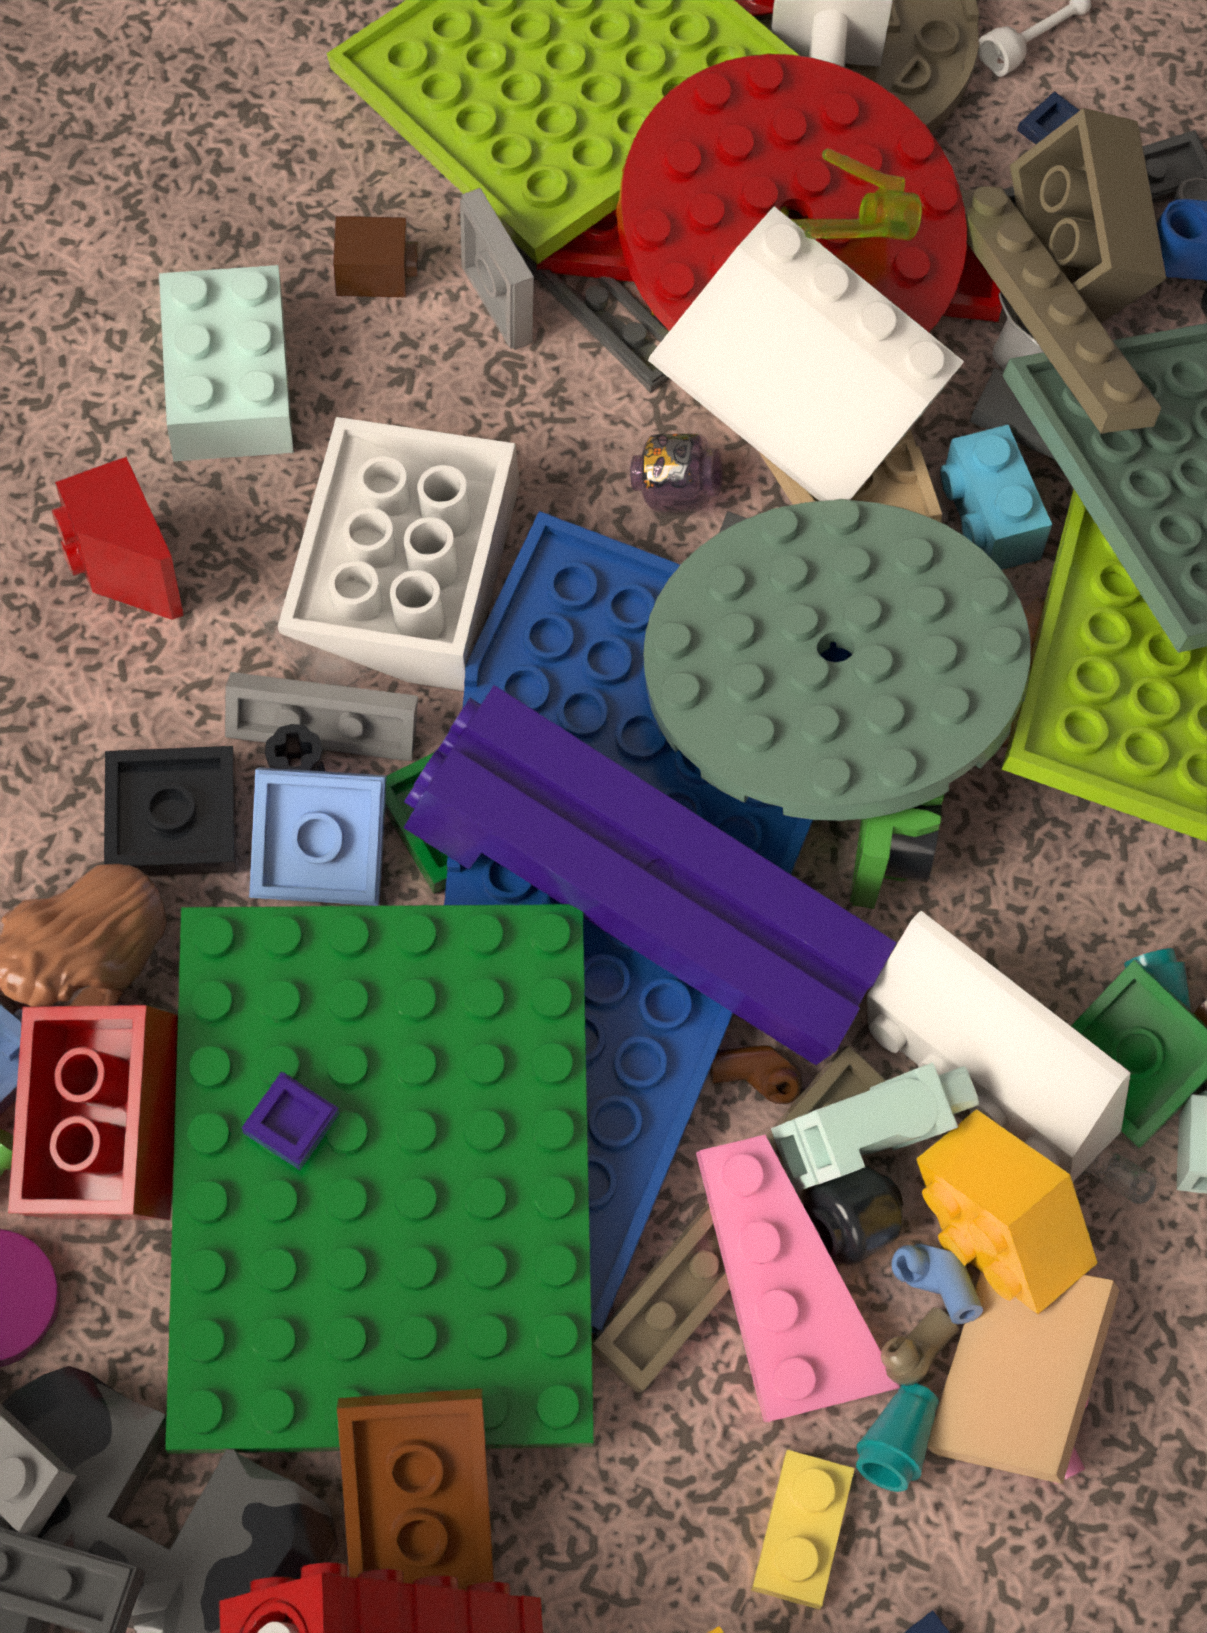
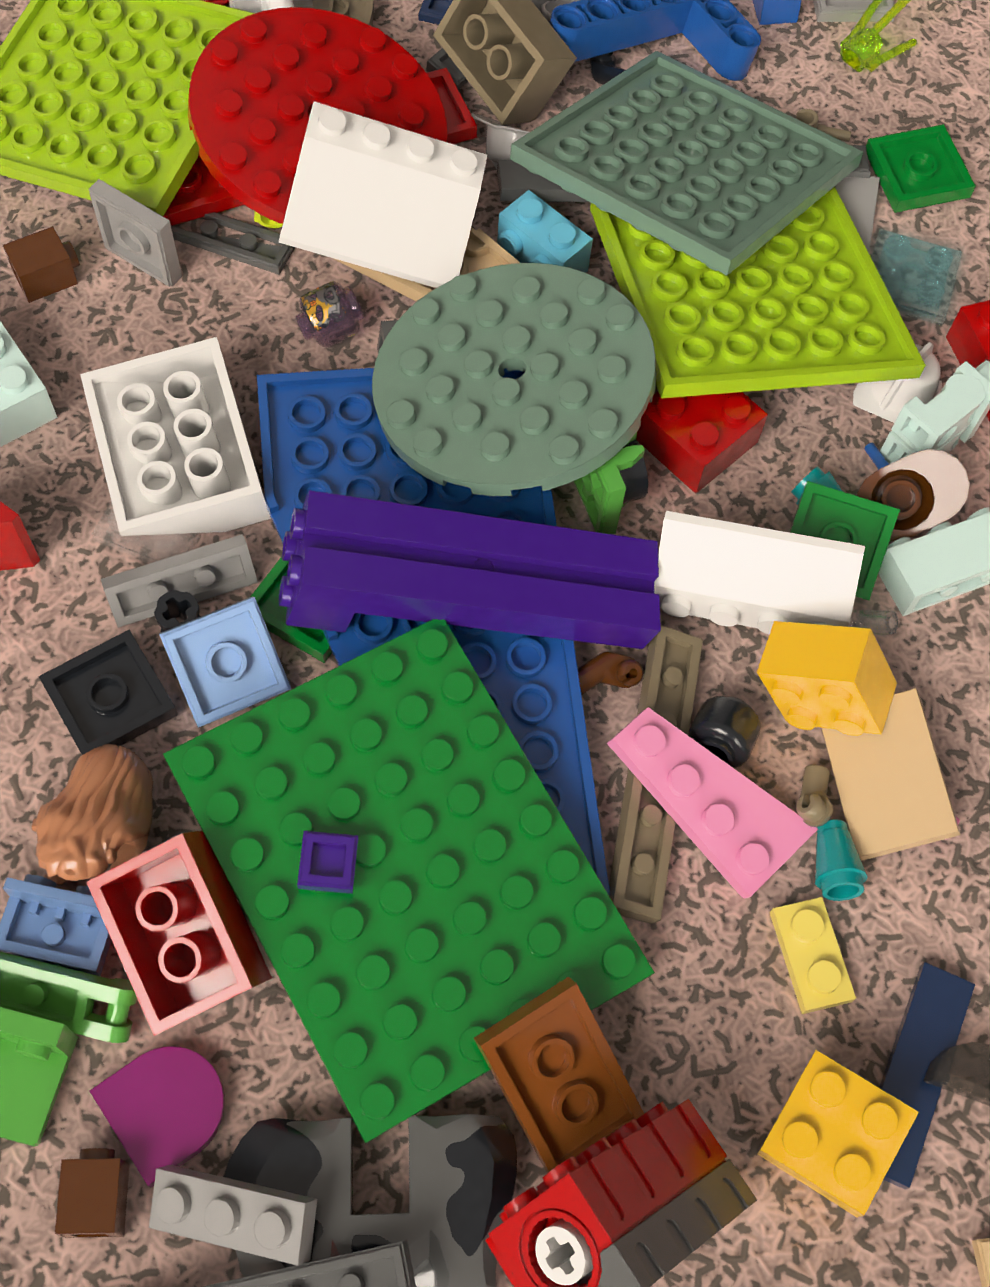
camera: 30 degrees left, 0 degrees up
light aqua hips [771,1063,979,1192] -> none
clear neon green plant [790,148,922,241] -> none
medium blue arm [891,1244,983,1324] -> none
dark tan plate [960,186,1161,433] -> none
none -> red brick [636,391,768,494]

